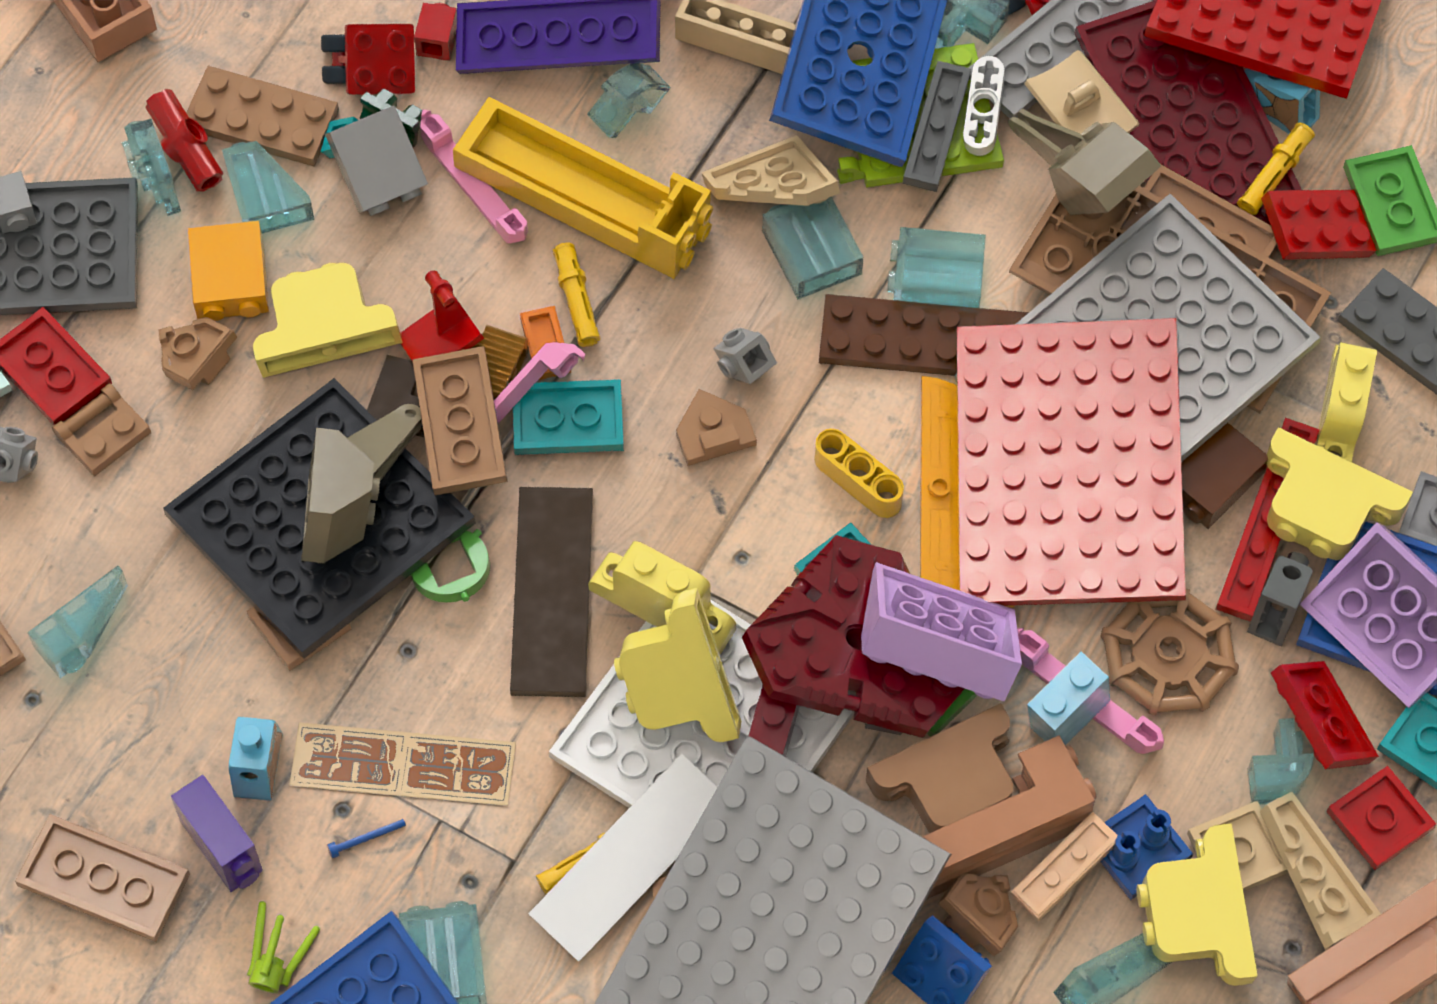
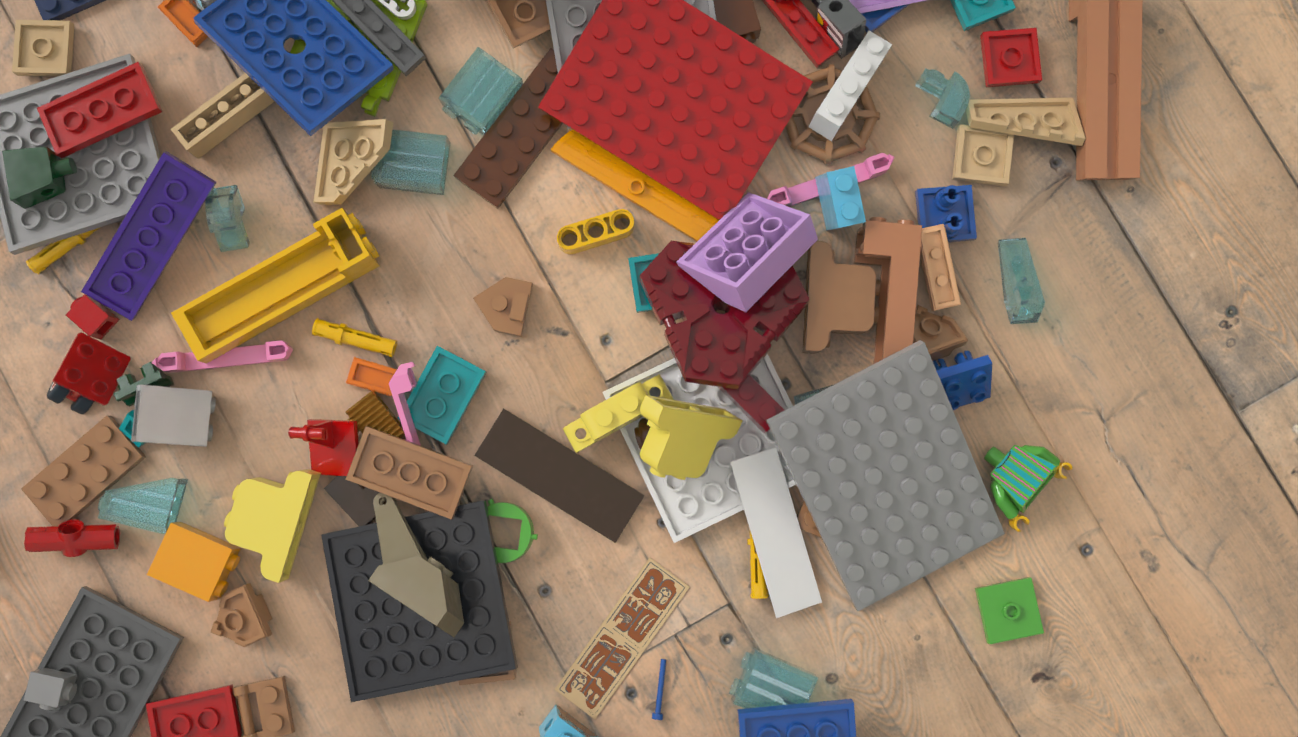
camera: 60 degrees left, 20 degrees up
clear light blue plate [121,119,181,216] -> none
light grey brick [713,328,777,384] -> none
light yellow brick [1136,823,1258,986] -> none
red plate [1271,661,1379,770] -> none
none -> white arch [809,31,892,141]

